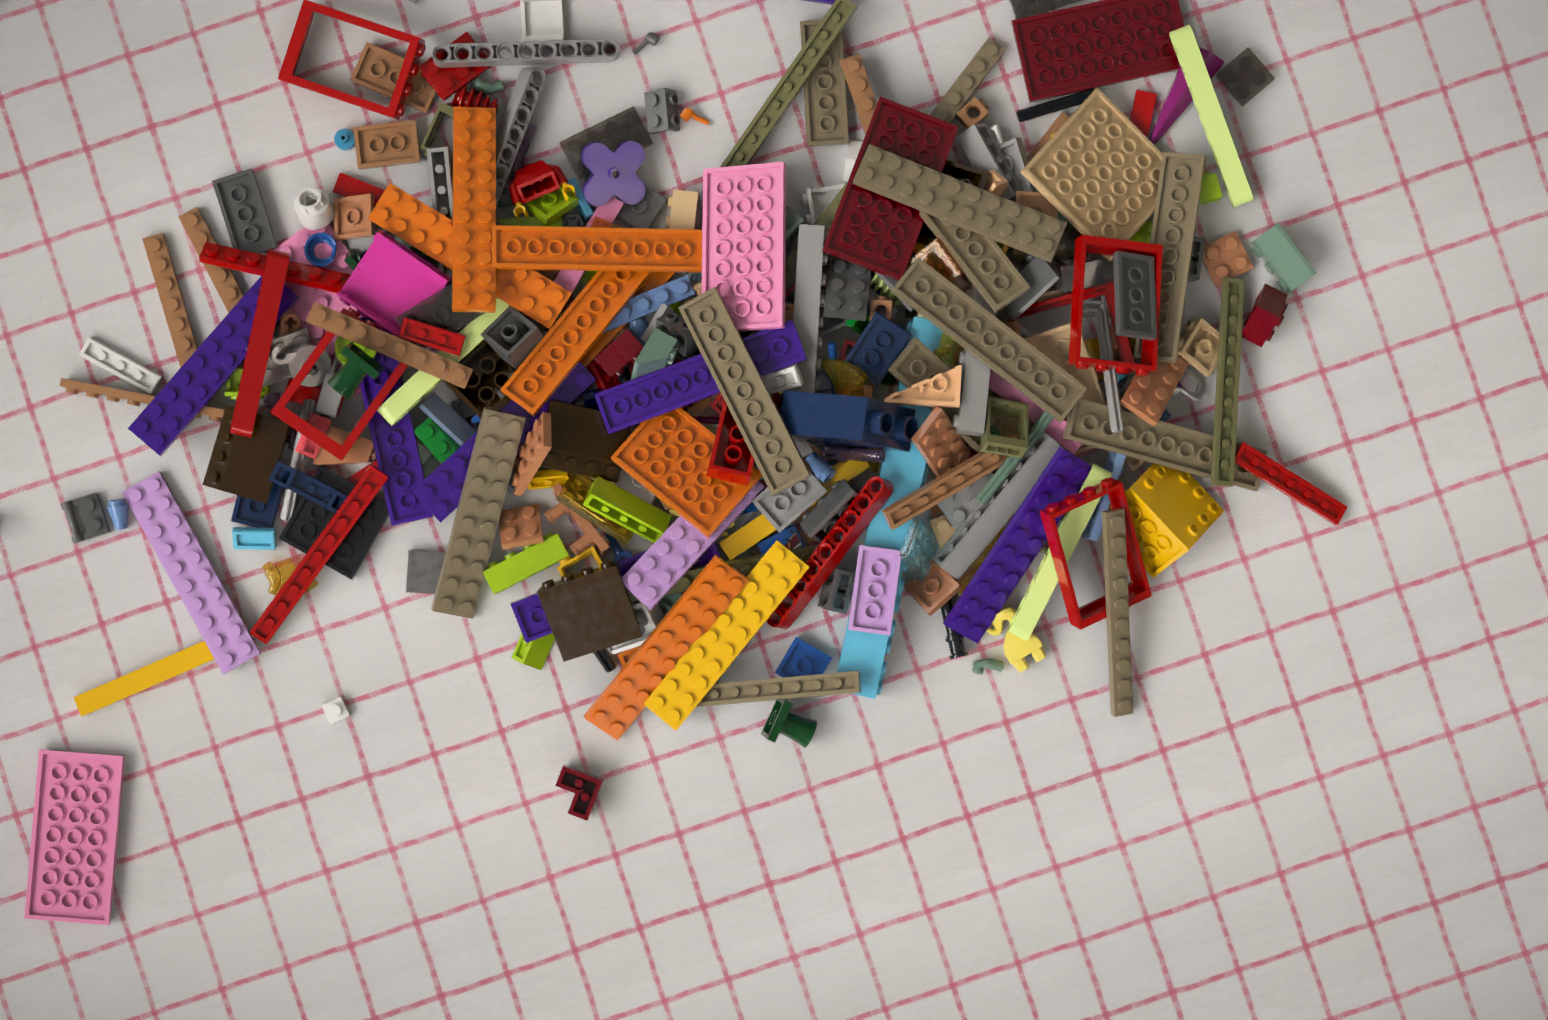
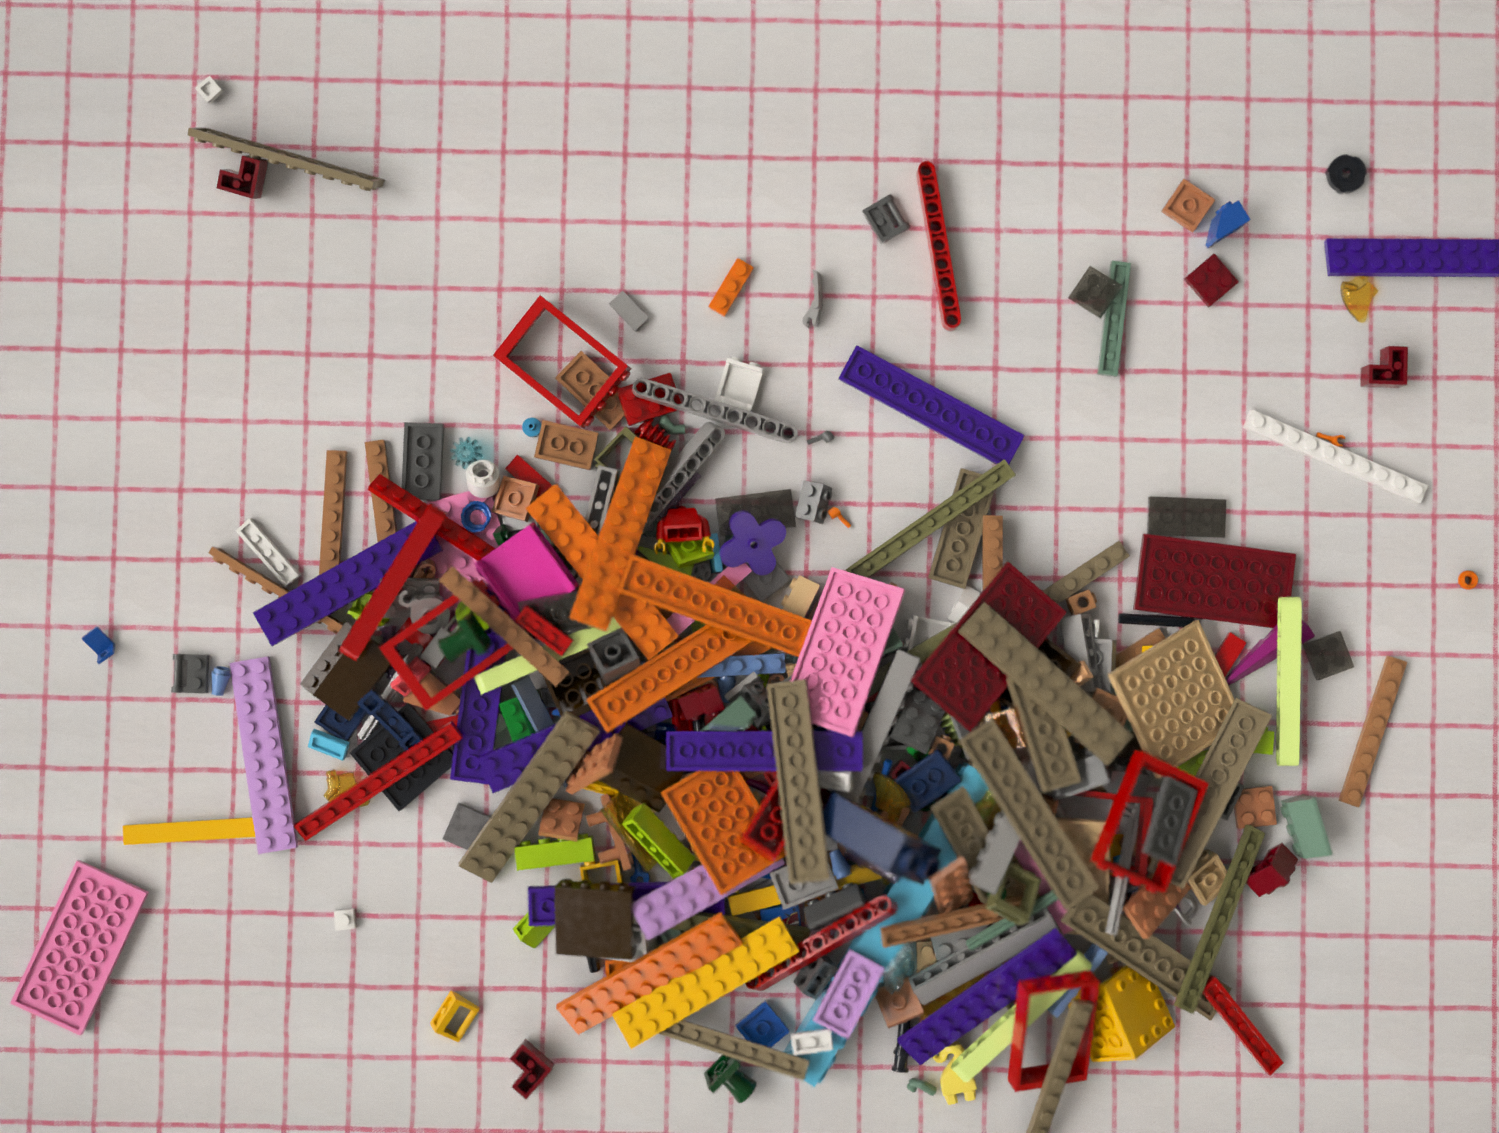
camera: 10 degrees right, 0 degrees up
light nougat wing [884,365,962,408] -> none
none -> yellow tile [430,990,480,1042]
none -> clear light blue gear [450,437,483,469]
none -> white plate [791,1029,833,1055]
none -> medium nougat plate [1338,656,1407,808]

